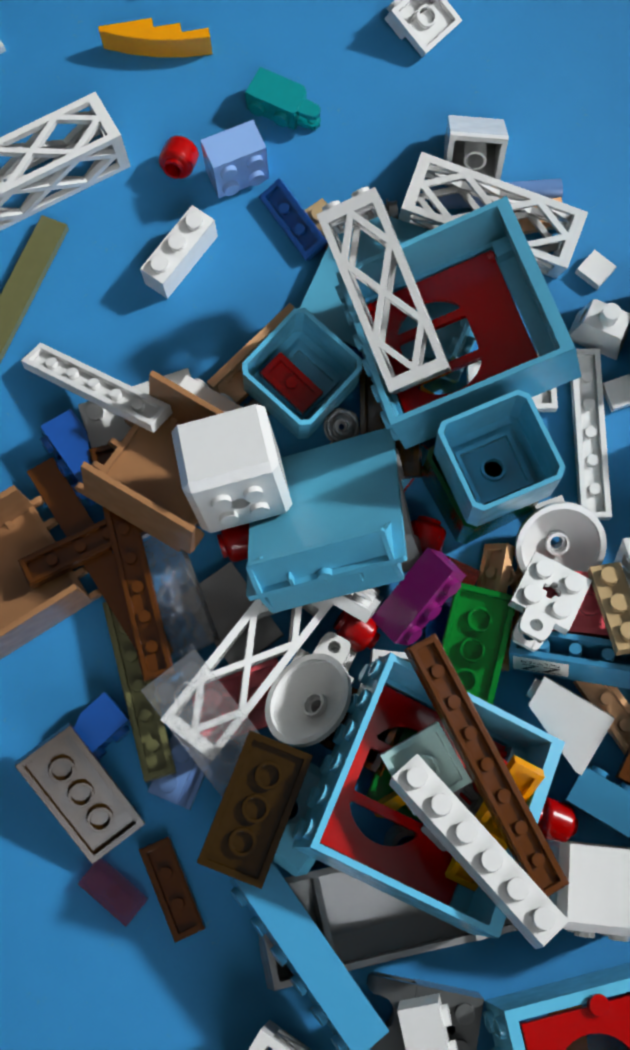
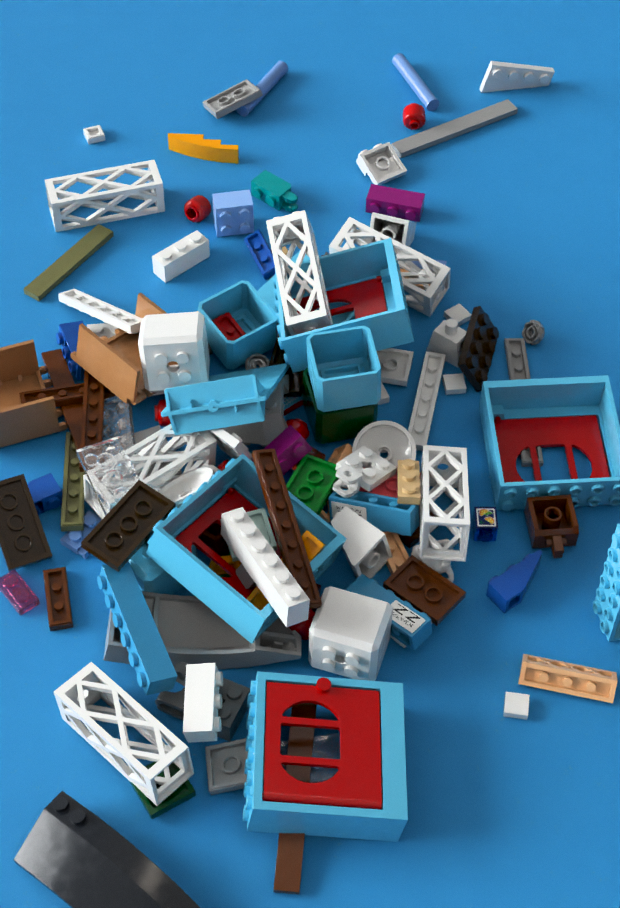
camera: 10 degrees right, 25 degrees down
none -> magenta brick [366,184,425,222]

